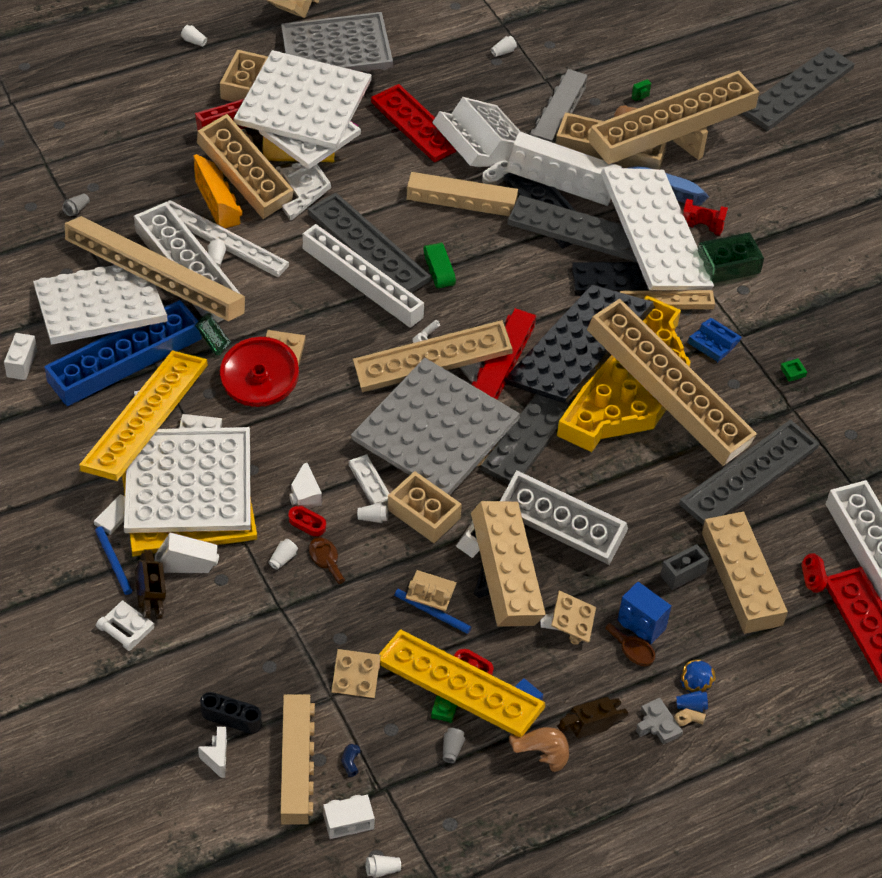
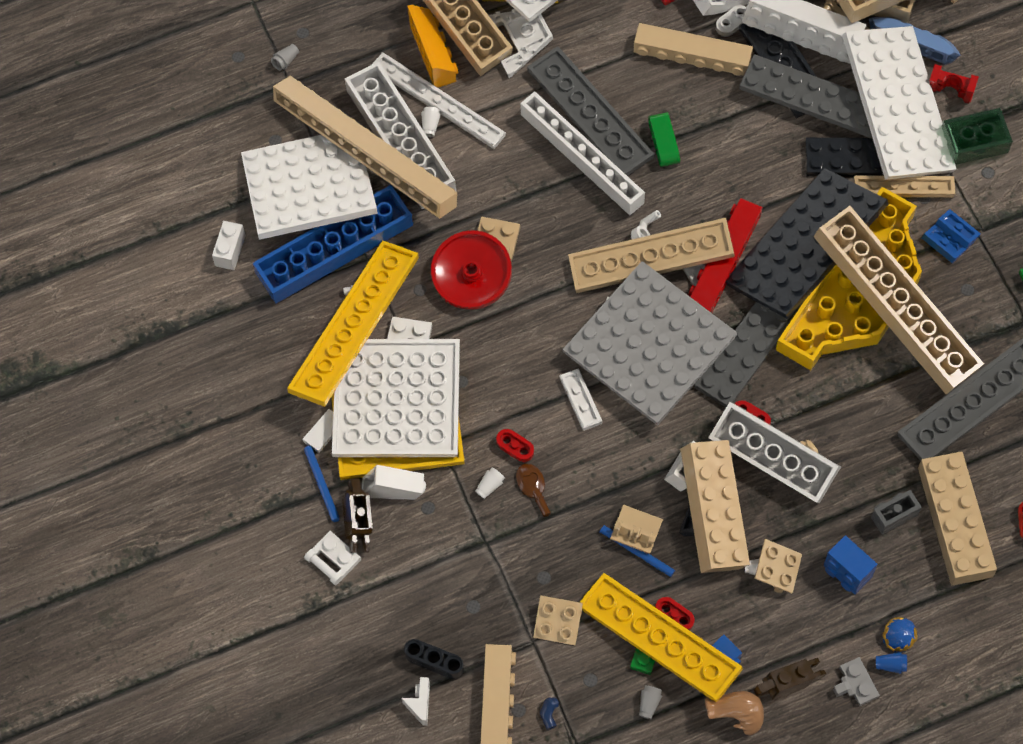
camera: 10 degrees right, 15 degrees up
clear green tile [195,313,231,355] -> none
white slope [289,463,322,509] -> none
white cone [358,503,388,523] -> none
tan brick [388,471,462,543] -> none
reddish brown piece [605,623,655,667] -> none
tan arm [674,708,706,726] -> none

